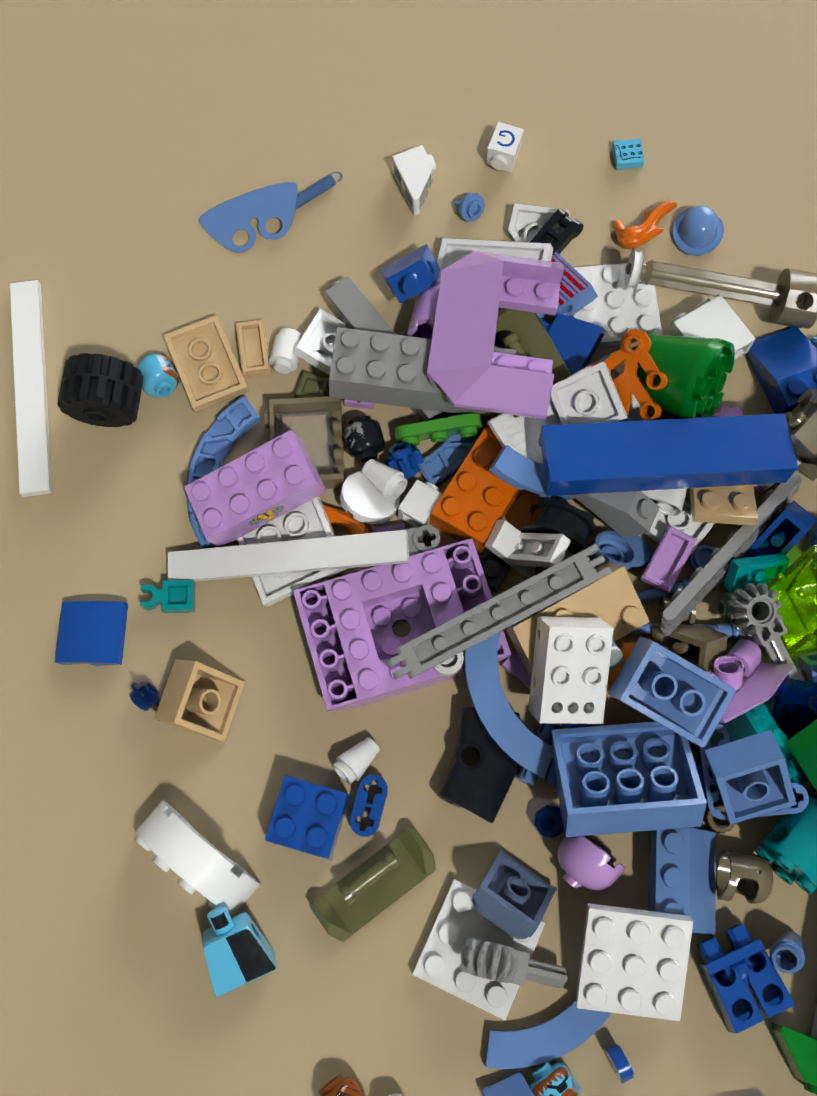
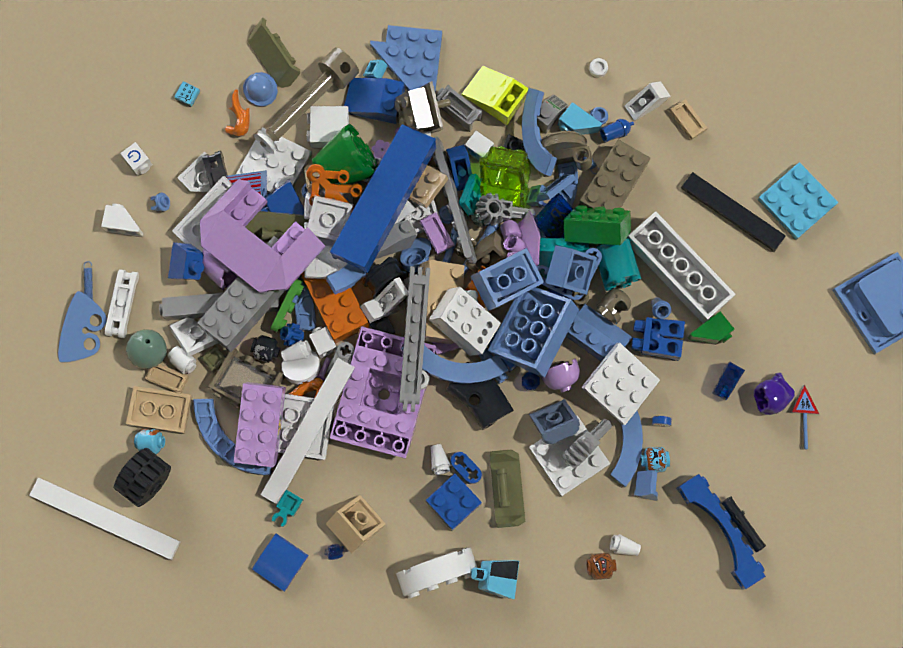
camera: 60 degrees left, 5 degrees up
none -> white plate [105,269,139,338]
none -> sand green piece [126,329,167,369]
none -> olive piece [248,18,300,88]

